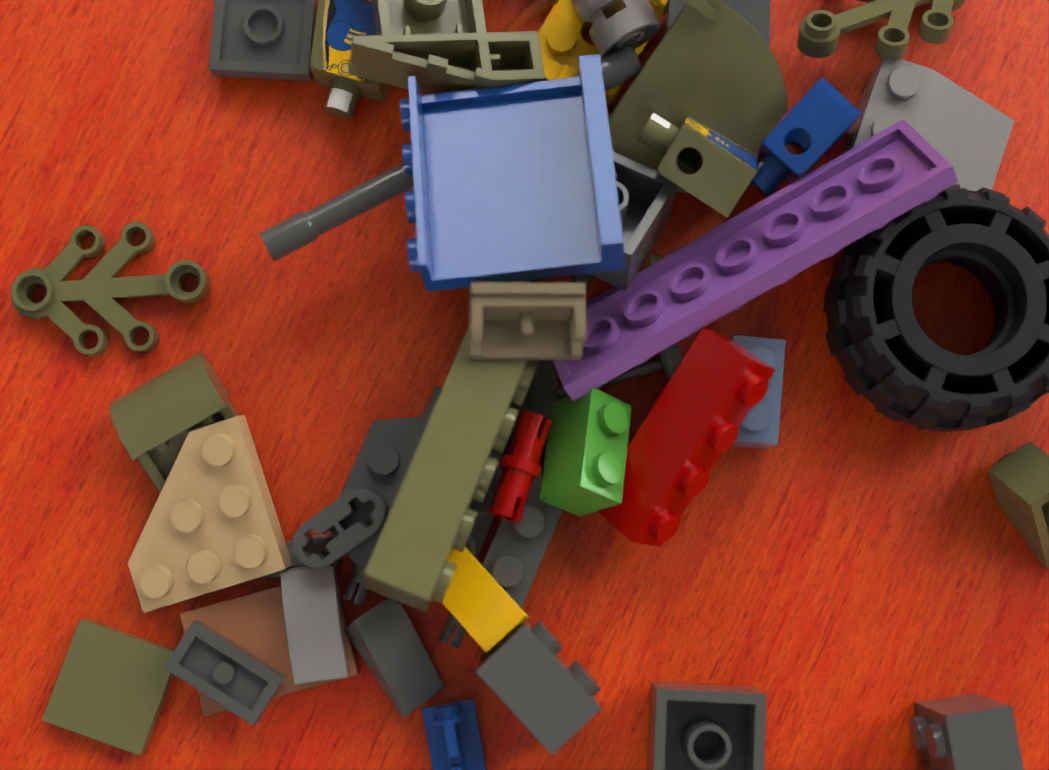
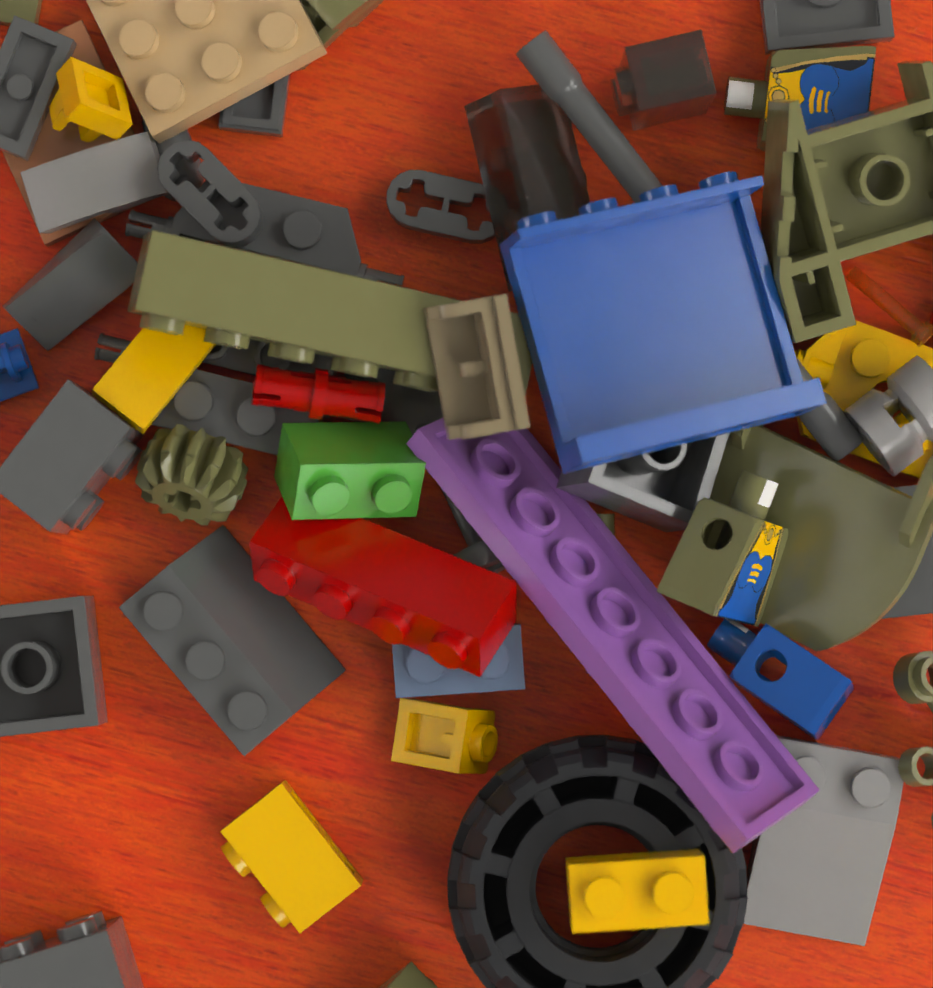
camera: 80 degrees right, 5 degrees up
none -> yellow tile [49,57,133,142]
none -> dark grey slope [119,525,346,756]
none -> olive gear [135,424,249,526]
none -> dark grey tile [218,74,290,137]
none -> yellow brick [220,779,363,933]
none -> dark grey beam [387,170,505,244]
none -> yellow bracket [391,698,498,774]
none -> clear smoke brick [464,84,590,292]
none -> yellow brick [565,849,709,933]
none -> clear smoke brick [610,30,717,131]

